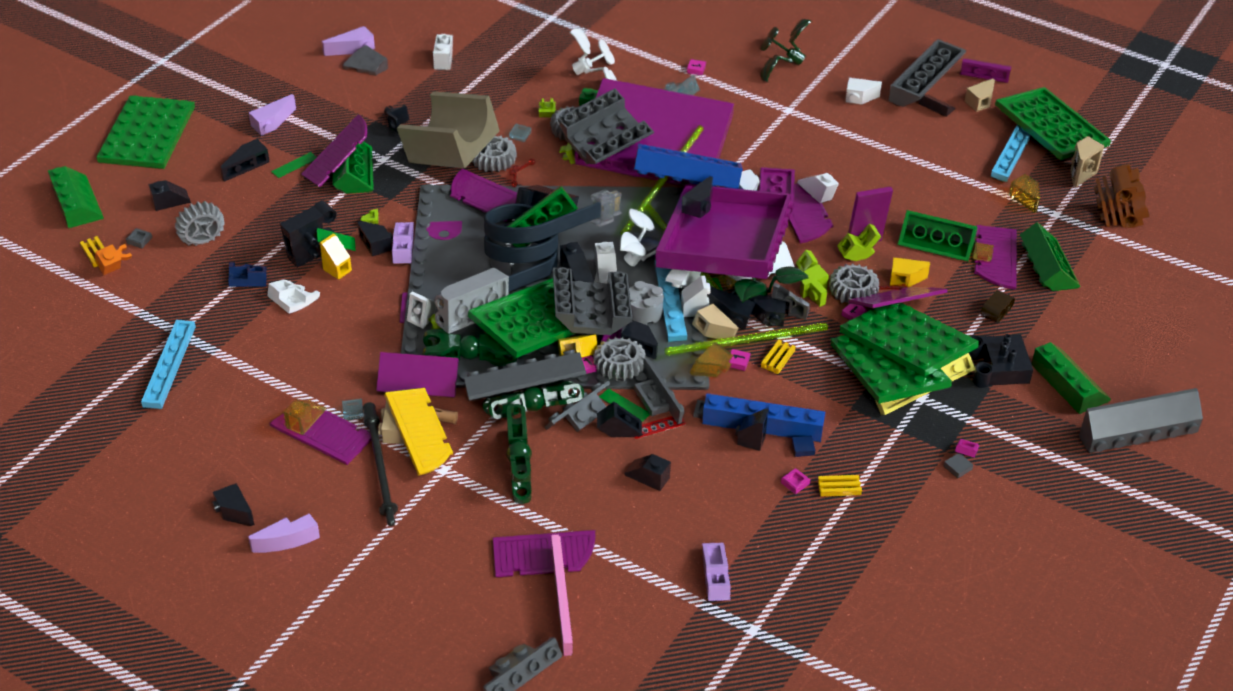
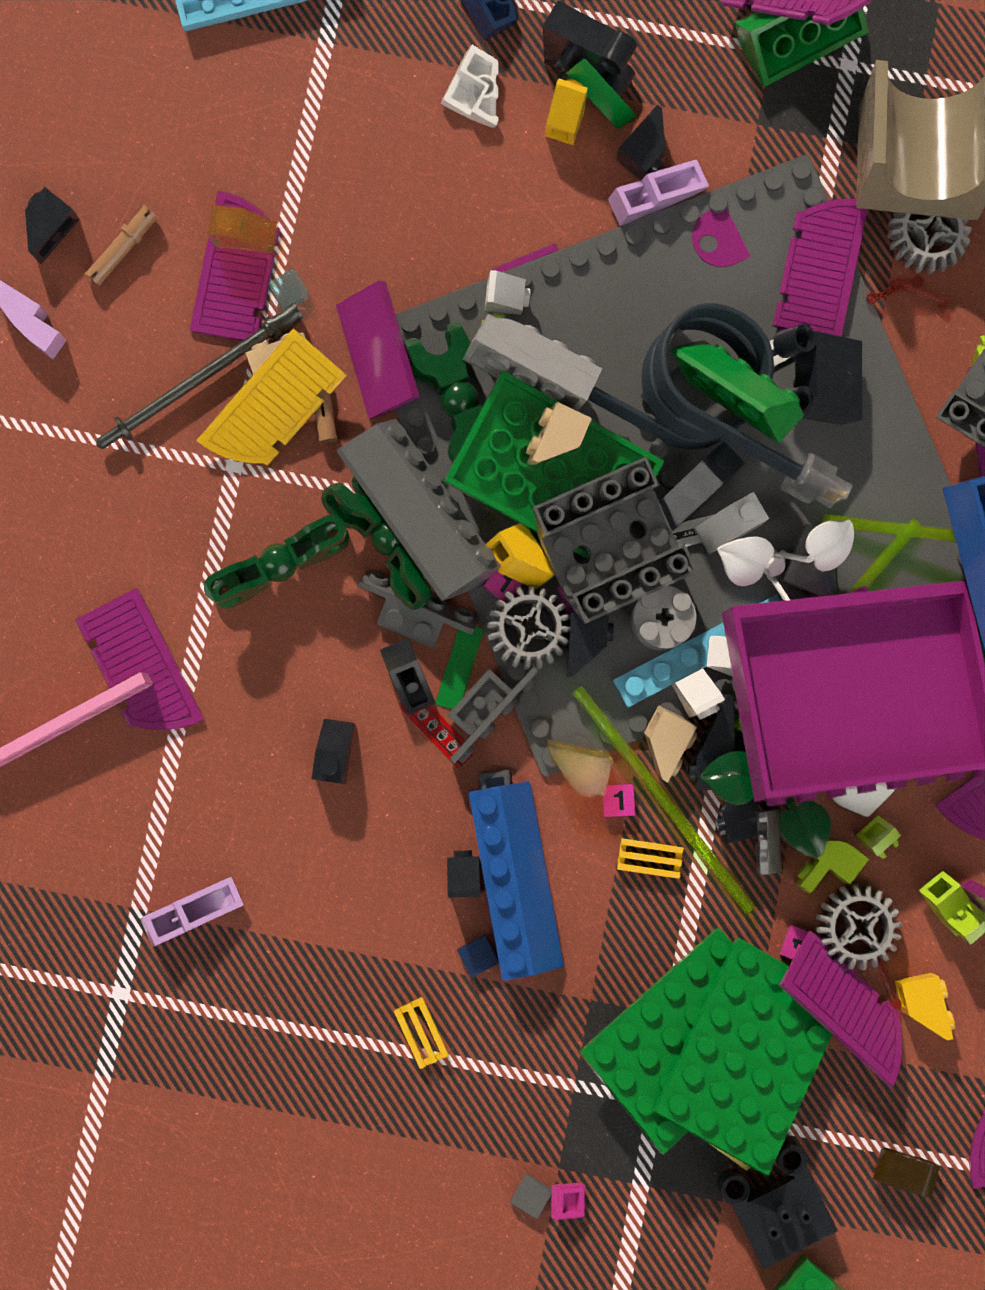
camera: 70 degrees right, 40 degrees up
lime tile [360,209,379,225] -> none
black bracket [384,105,409,133] -> none
black slope [682,176,713,218] -> none
dark pink tile [781,468,810,495] -> none
none -> medium nougat pin [85,205,159,286]
none -> tan slope [526,402,592,466]

